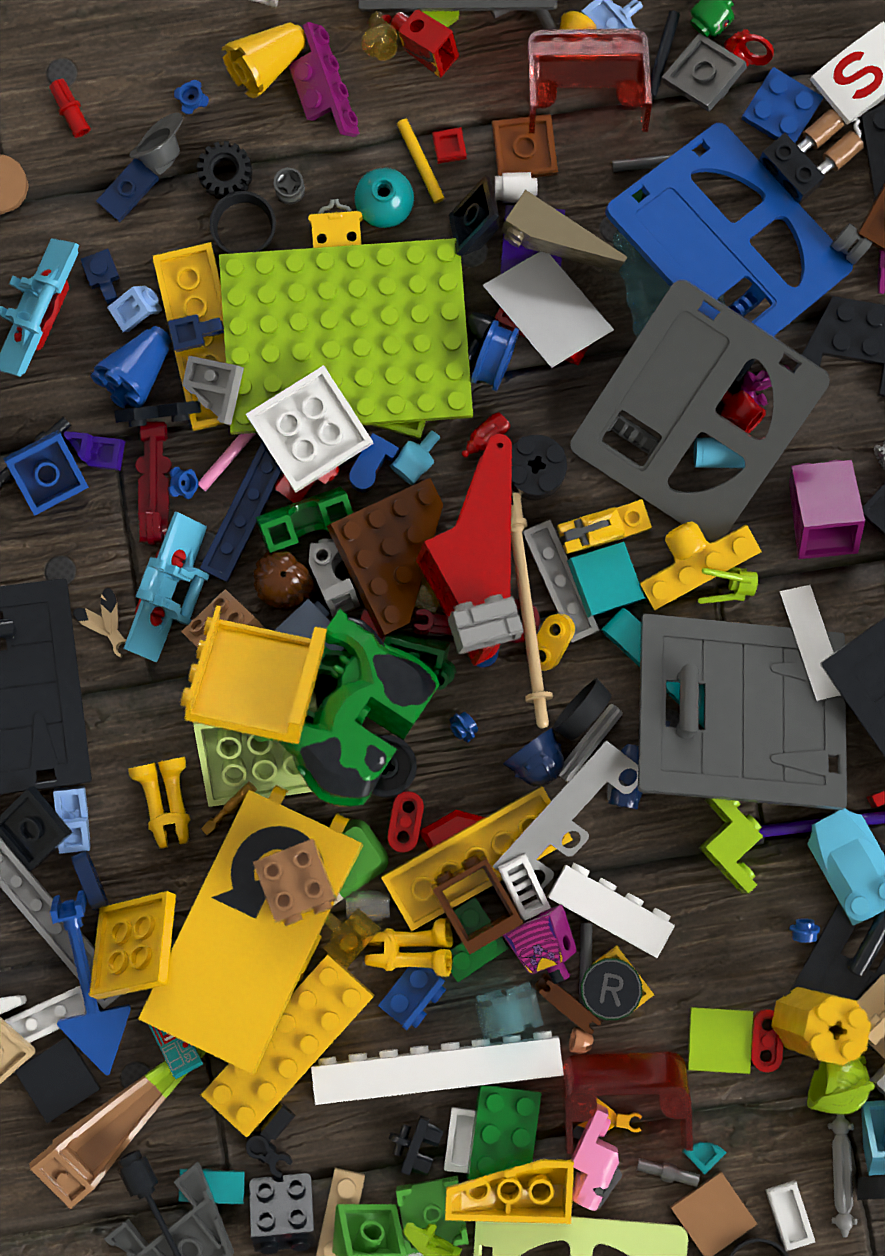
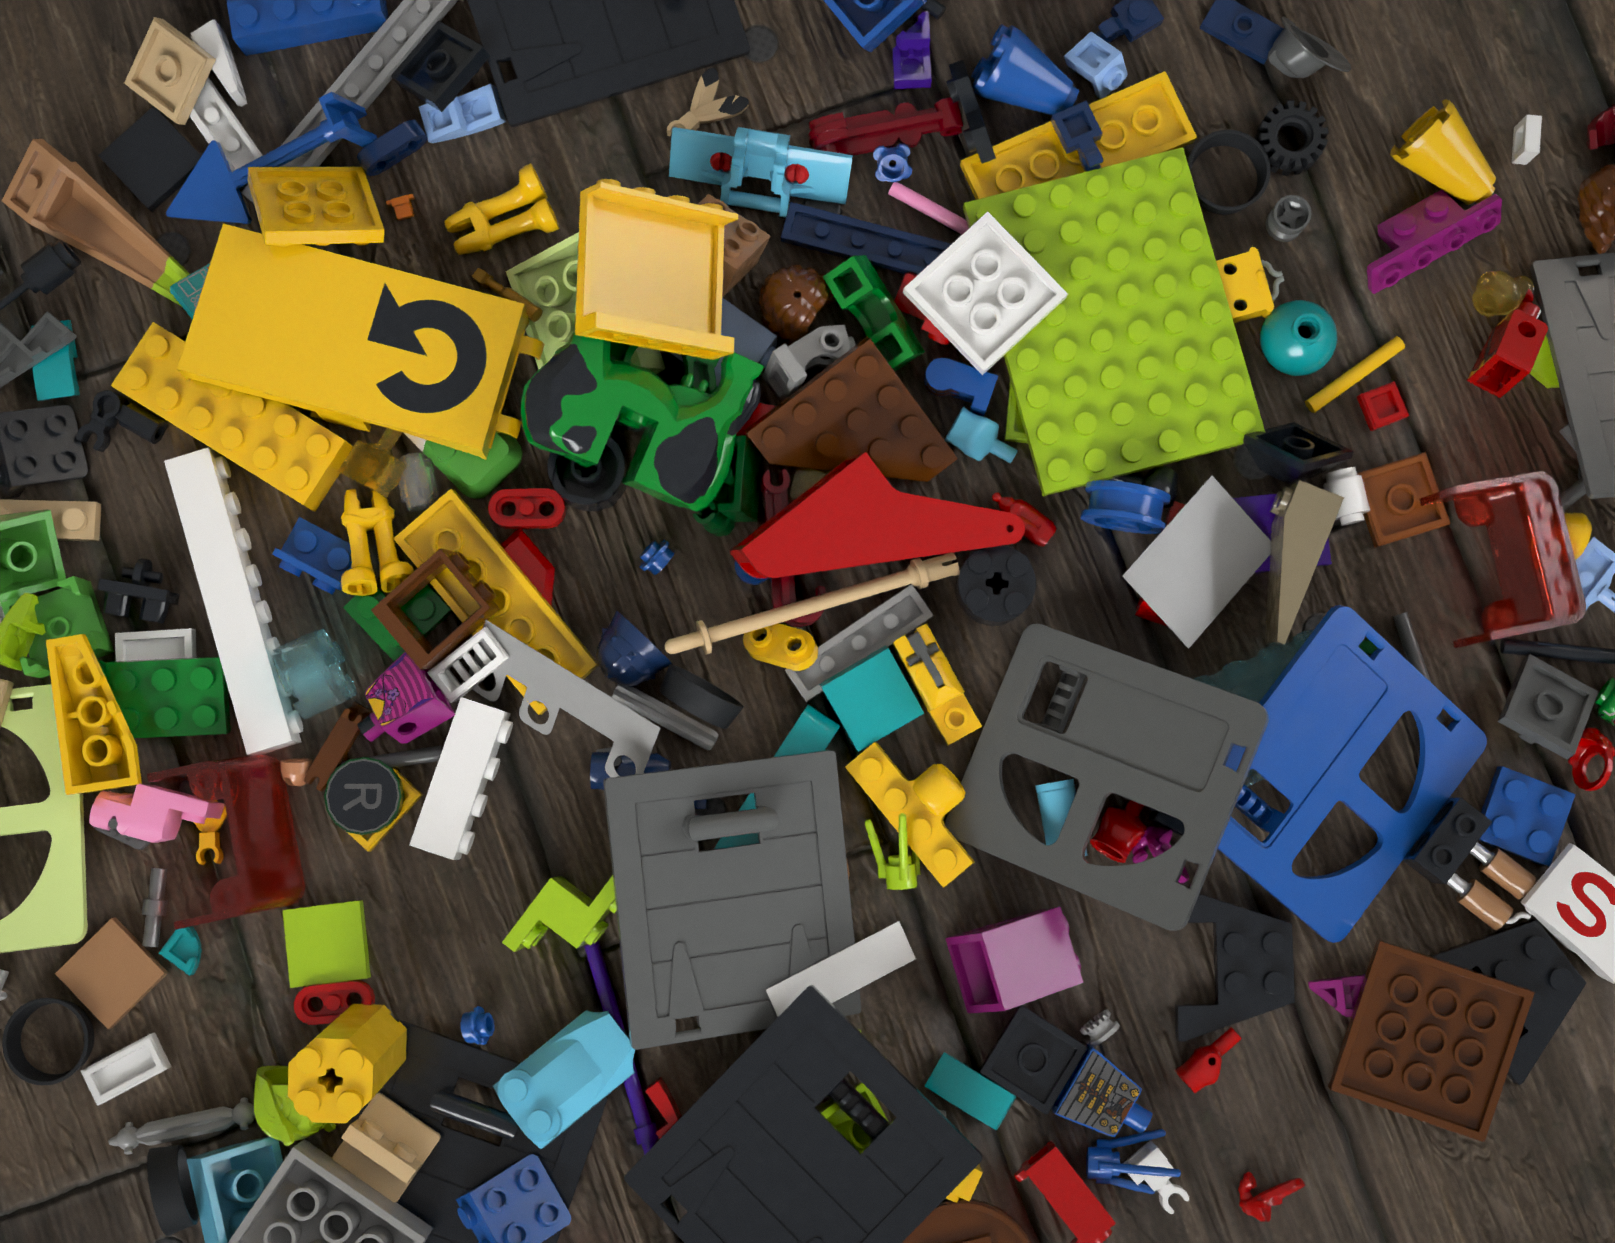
camera: 85 degrees right, 0 degrees up
blue plate [174,80,209,115] -> none
light grey wing [182,356,244,425] -> none
medium nougat brick [253,839,337,926] -> none
light grey brick [448,594,523,654] -> none
dark grey wheel [830,223,872,265] -> none
none -> orange piece [386,194,415,221]

